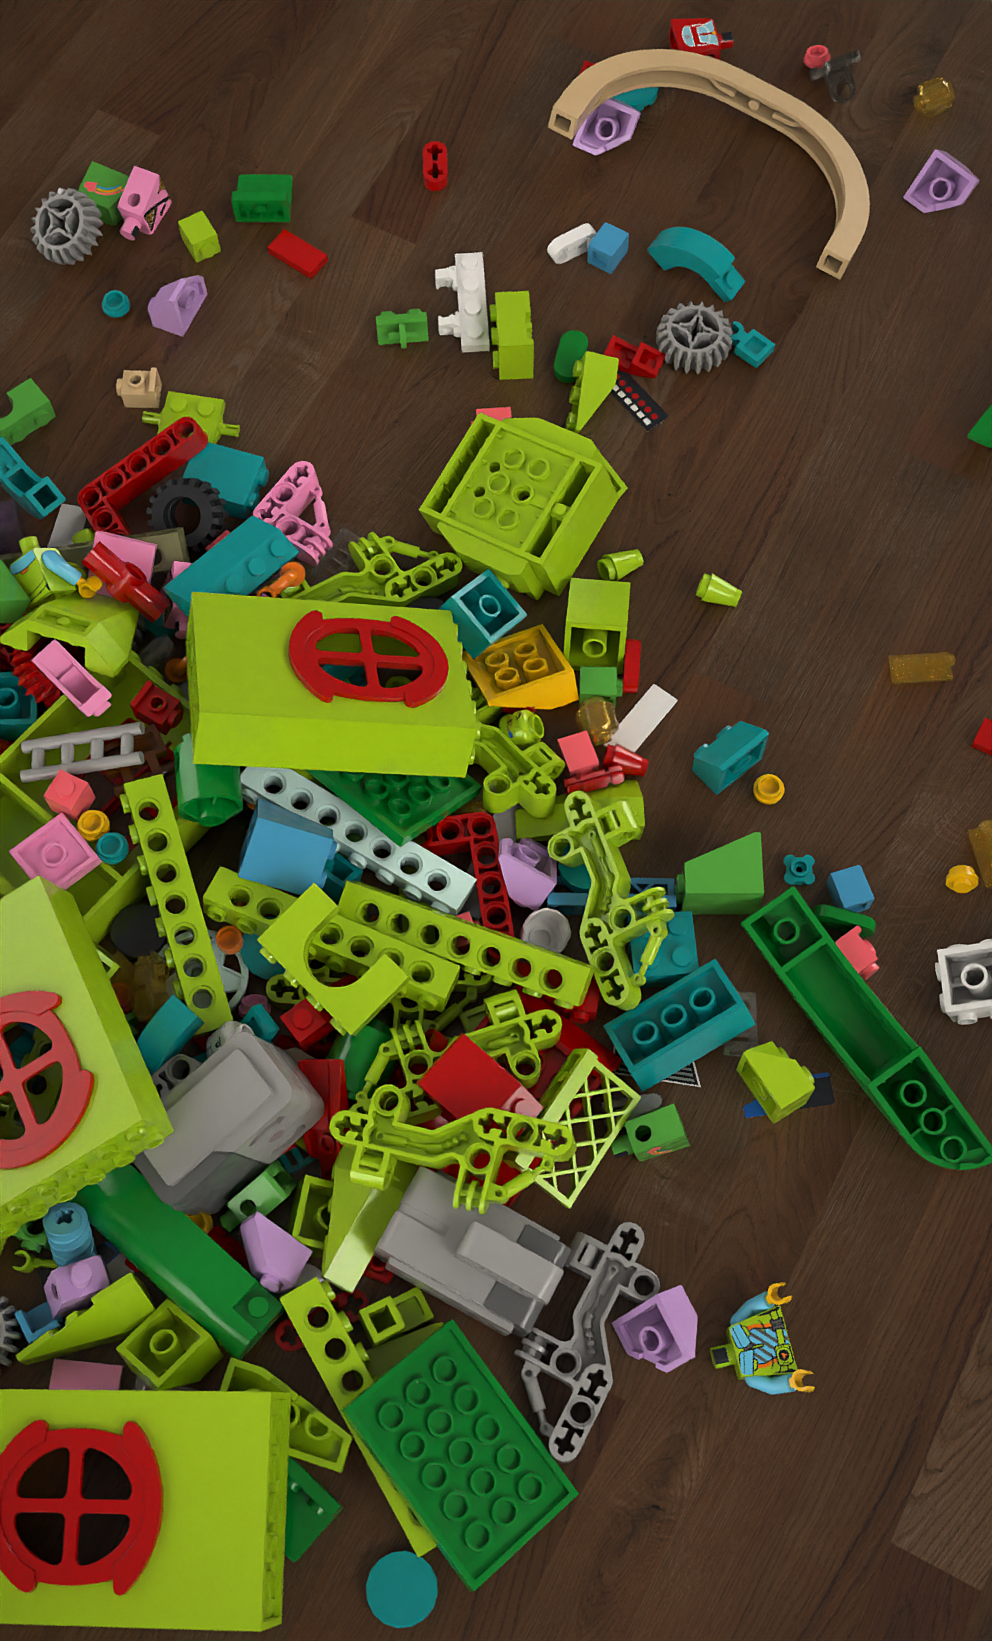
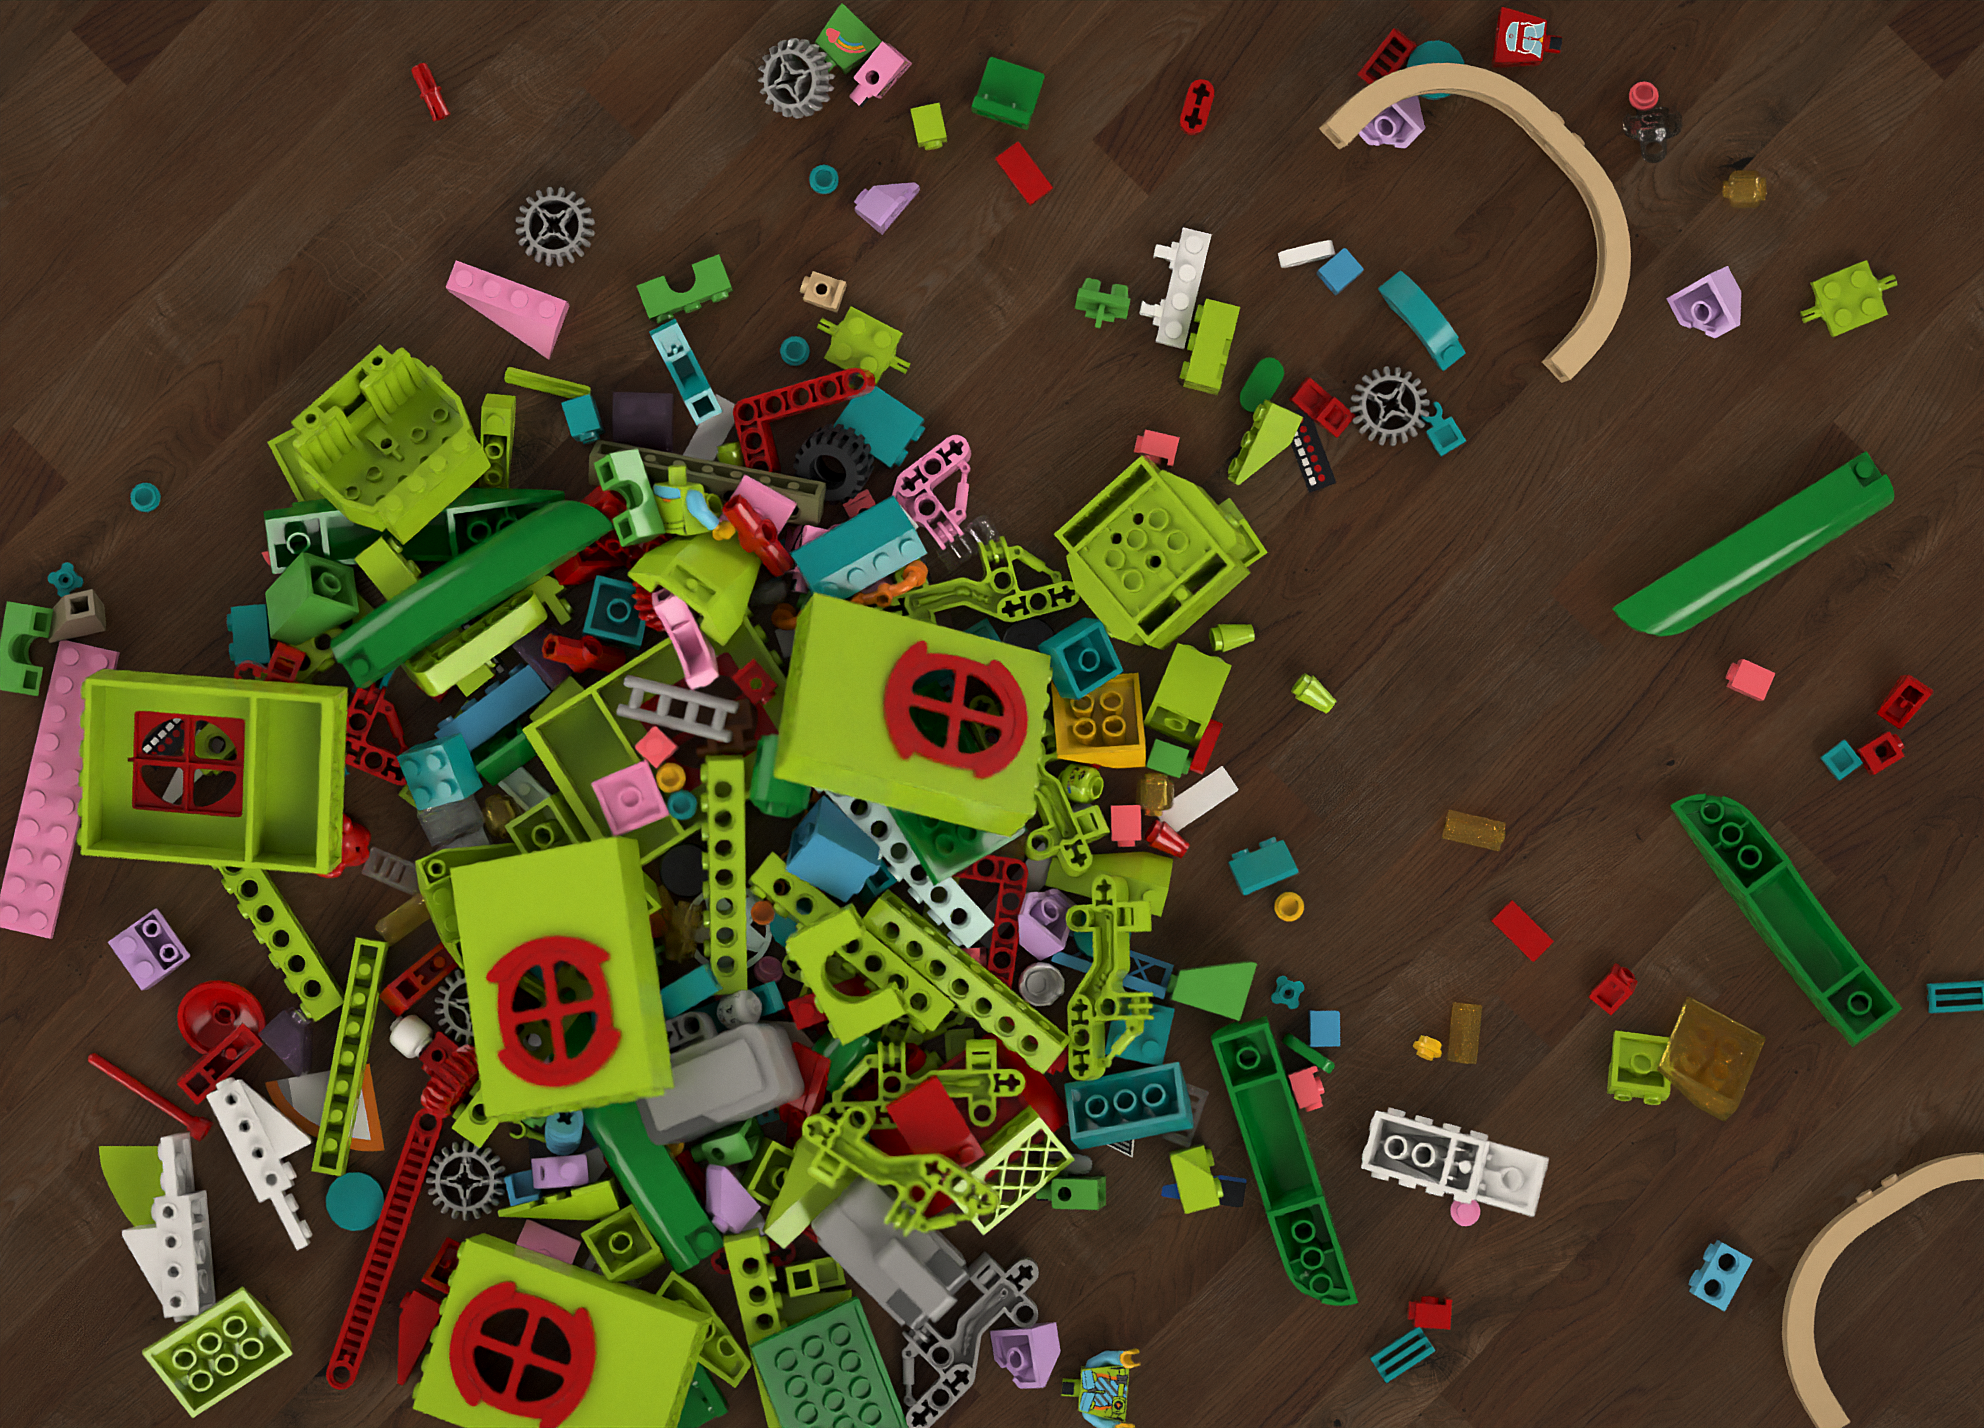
camera: 20 degrees right, 20 degrees up
red axle [563,765,624,796] -> none
none -> teal plate [780,336,810,366]

